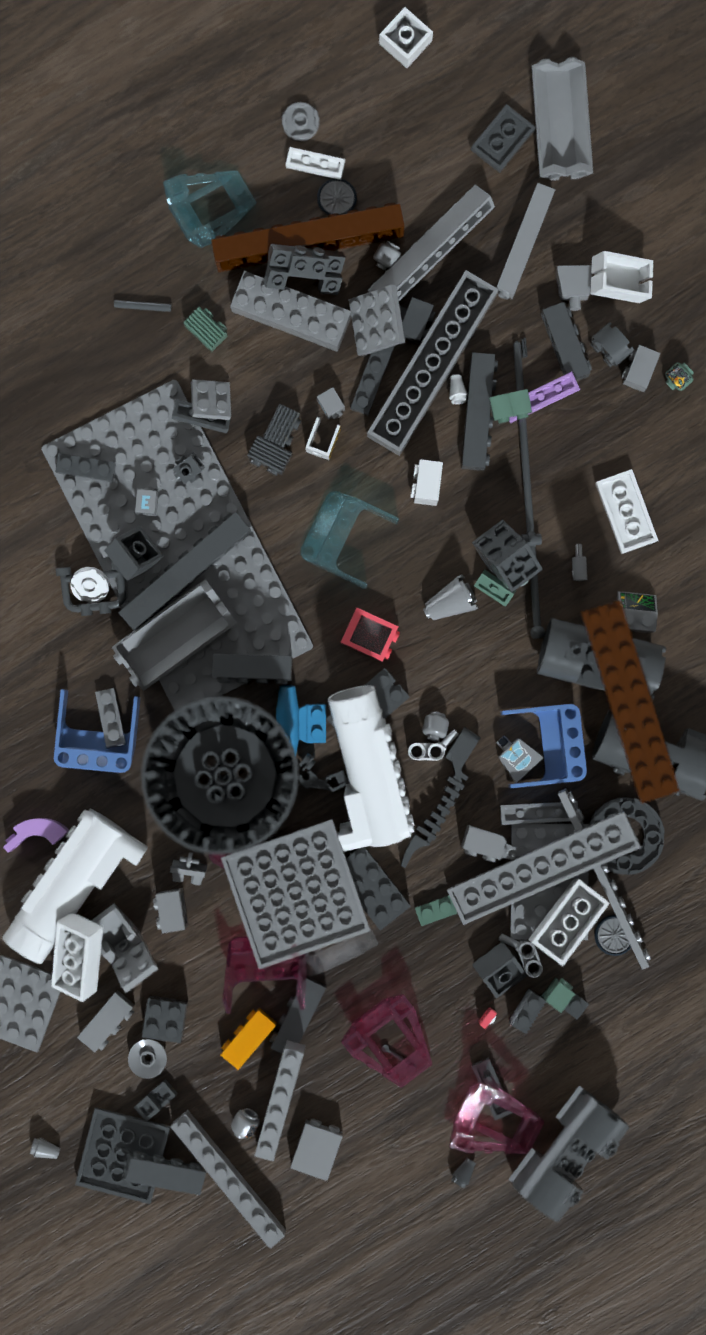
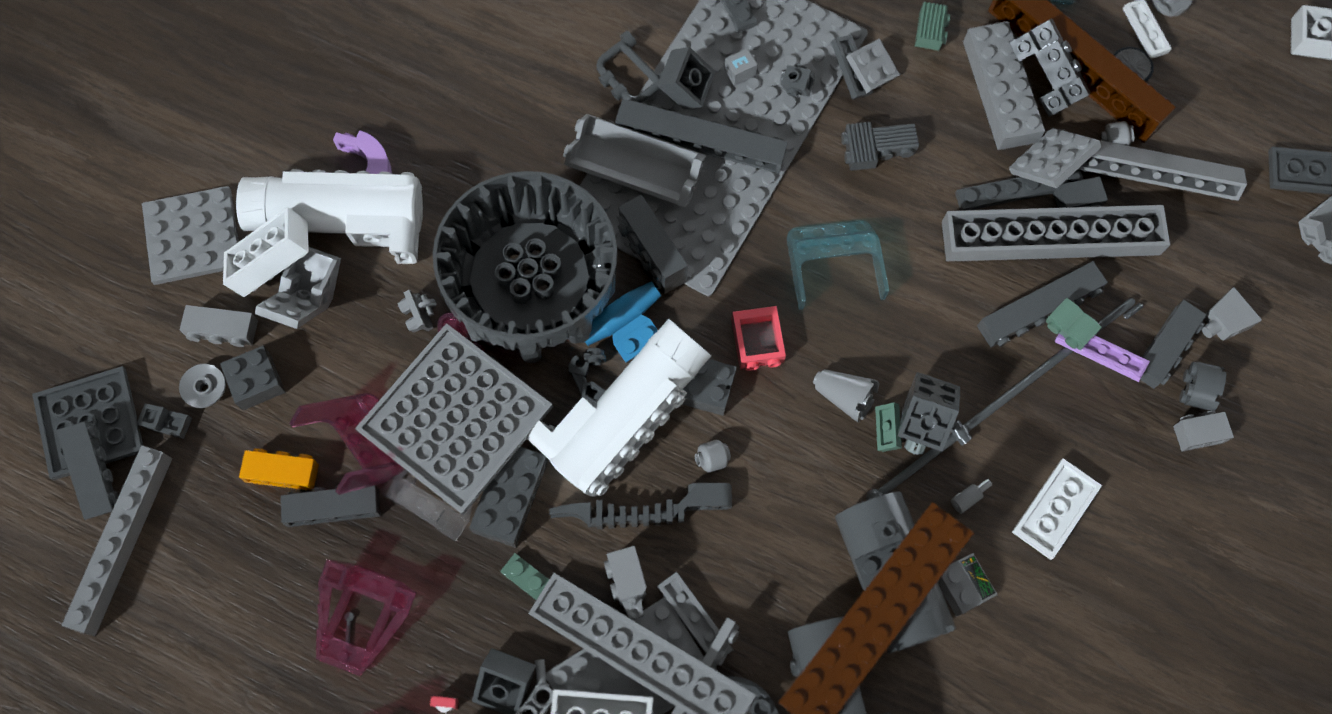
camera: 55 degrees right, 15 degrees down
light grey cone [30,1138,60,1159] -> none
medium blue windscreen [54,689,141,773] -> none
white tile [71,567,109,603] -> none
light grey plate [95,688,126,749] -> none
light grey brick [153,888,189,933] -> none
light grey head [231,1108,259,1139] -> none
light grey brick [255,1040,306,1161] -> none
light grey brick [290,1119,343,1181] -> none
white piece [305,417,341,460] -> none
light grey brick [317,387,345,420] -> none
white beam [408,730,459,761] -> none
white brick [411,459,443,506] -> none
white cone [449,374,468,404] -> none
light grey brick [496,183,555,300] -> none
light grey torso [496,735,543,783] -> none
medium blue windscreen [500,704,587,788] -> none
white piece [591,251,653,303] -> none
head [665,362,694,391] -> none

